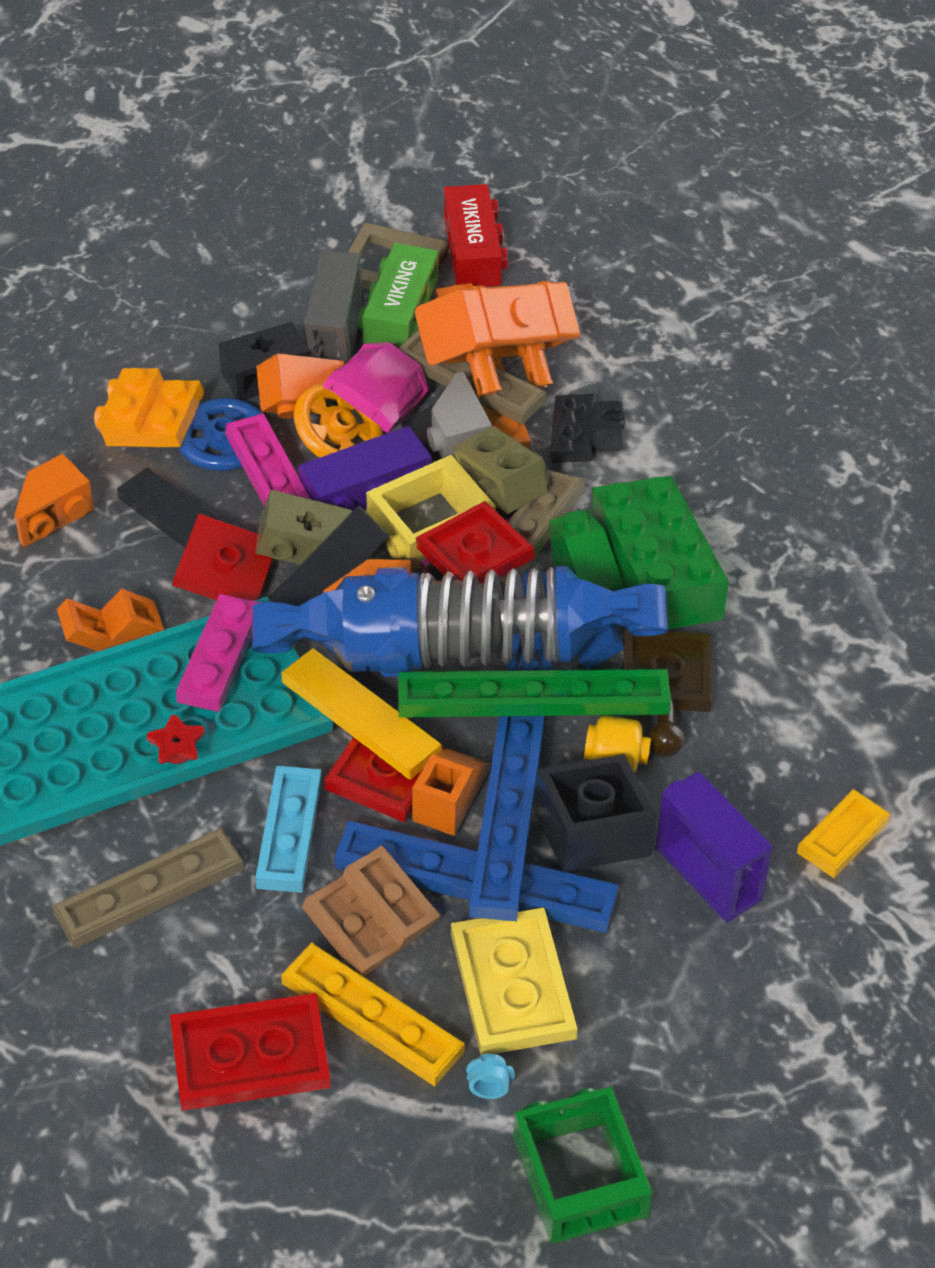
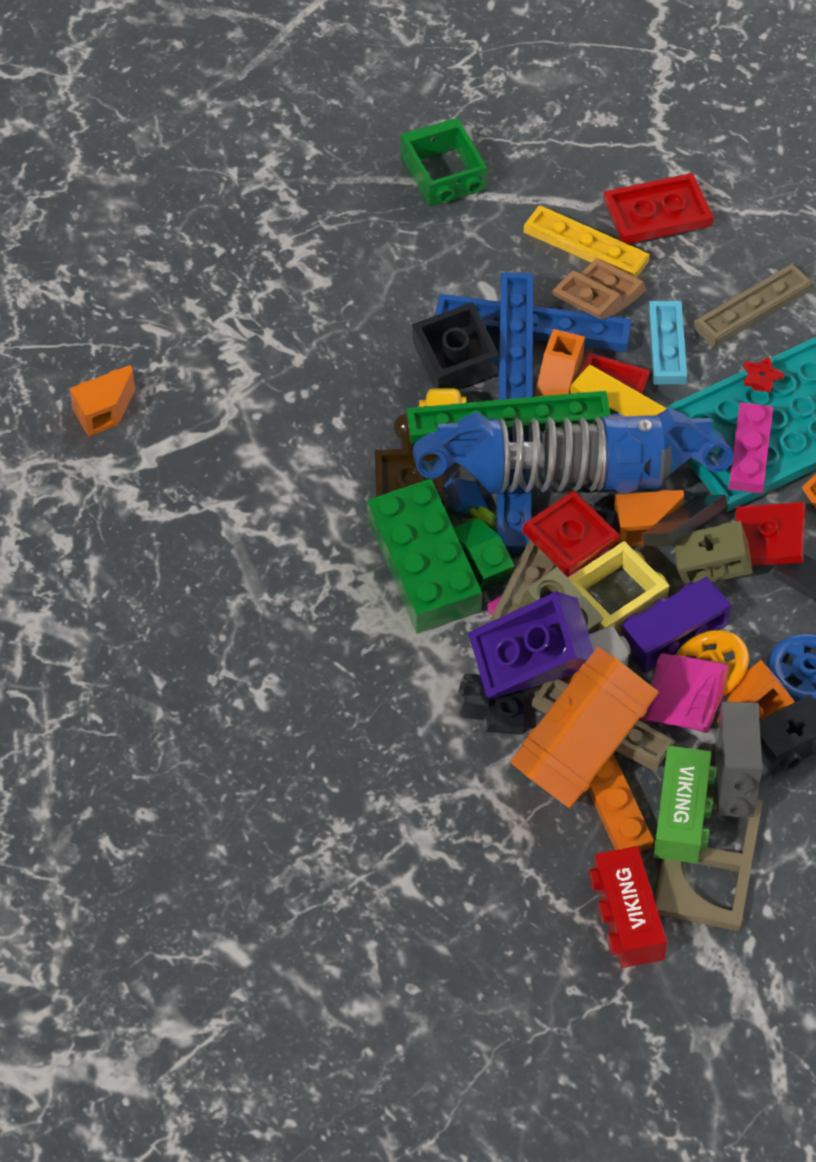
camera: 175 degrees right, 5 degrees up
dark pink plate [225,413,311,505] -> none
light yellow plate [451,908,578,1056] -> none
medium azure plate [466,1054,515,1099] -> none
dark purple window [656,771,773,923] -> none
yellow tile [797,789,891,879] -> none
none -> dark purple slope [468,591,594,699]

